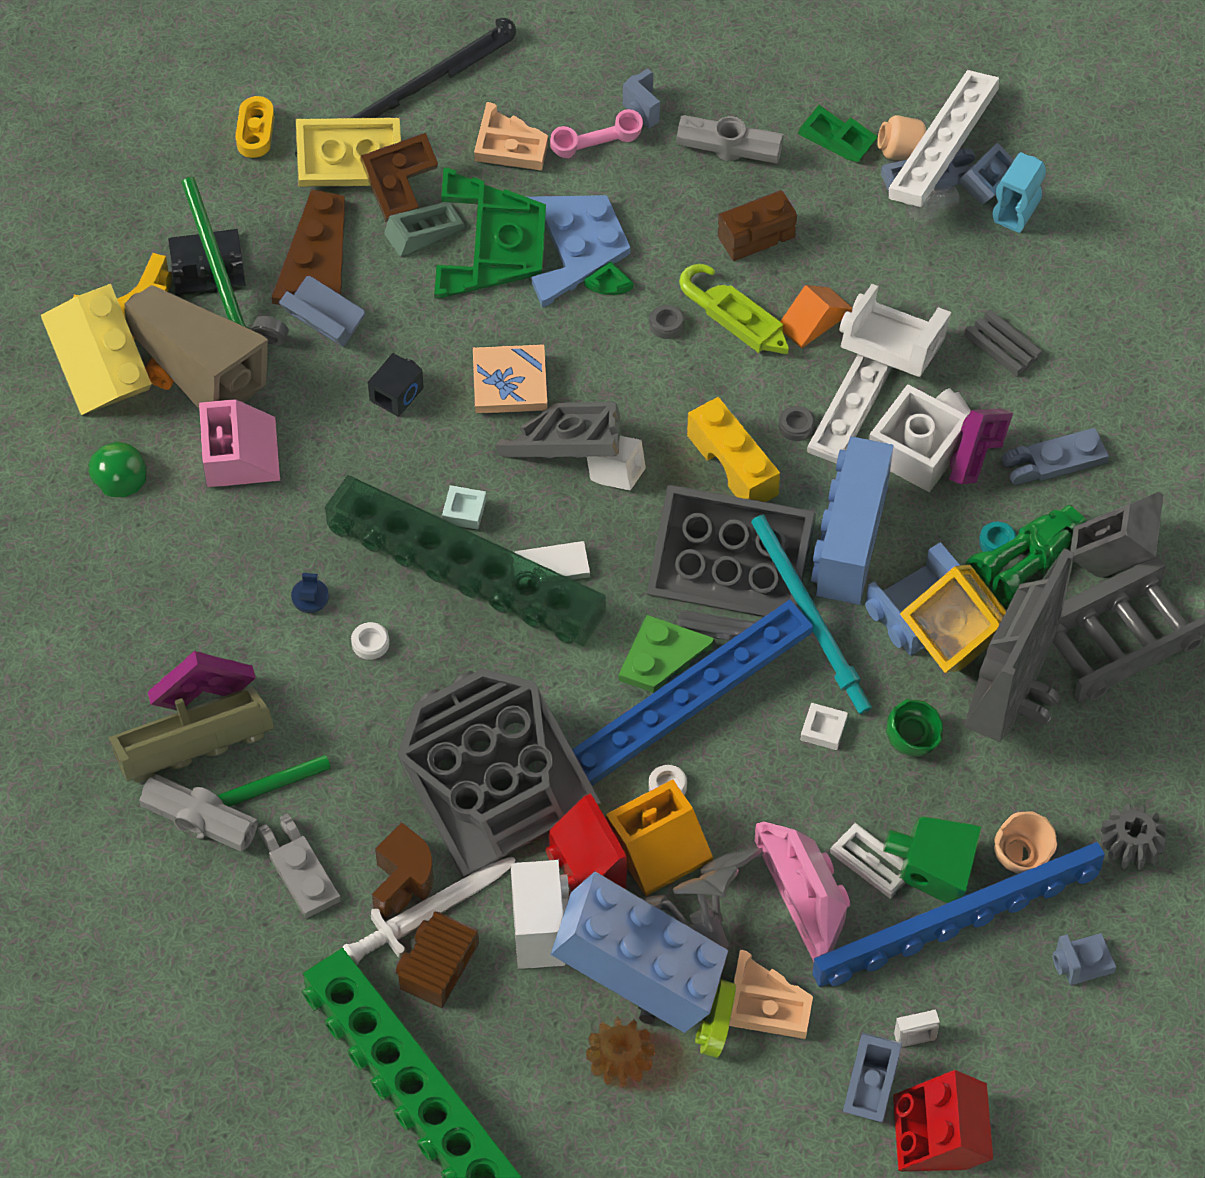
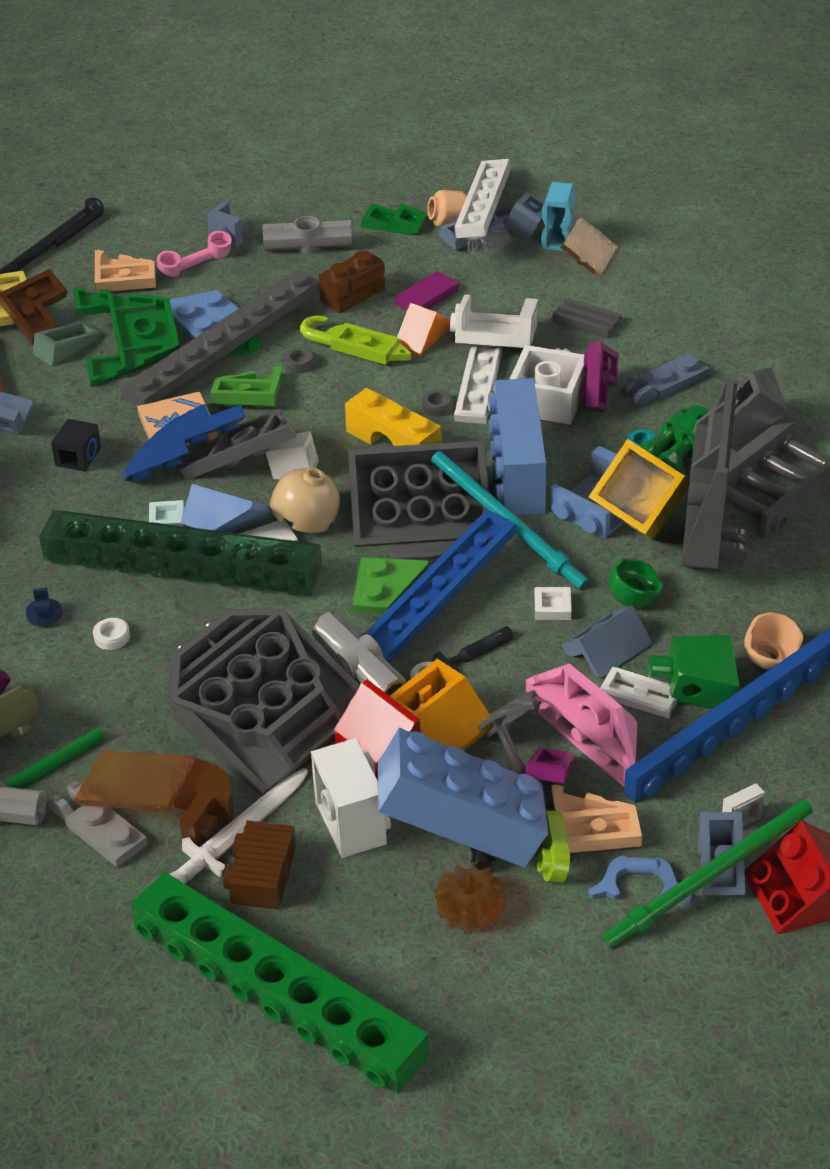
camera: 15 degrees left, 15 degrees down
none -> clear orange piece [75,750,195,812]
none -> dark grey plate [121,270,320,406]
none -> blue slope [122,404,246,483]
none -> medium blue slope [180,484,274,539]
none -> bright green wing [210,366,283,408]
none -> tan cylinder [270,467,340,533]
none -> light grey piece [312,612,406,696]
none -> magenta tile [395,271,459,311]
none -> black piece [432,626,513,672]
none -> magenta tile [525,748,575,783]
none -> clear orange piece [560,216,618,276]
none -> sand blue panel [561,605,652,678]
none -> medium blue helmet [588,856,692,903]
none -> green bar [601,799,813,949]

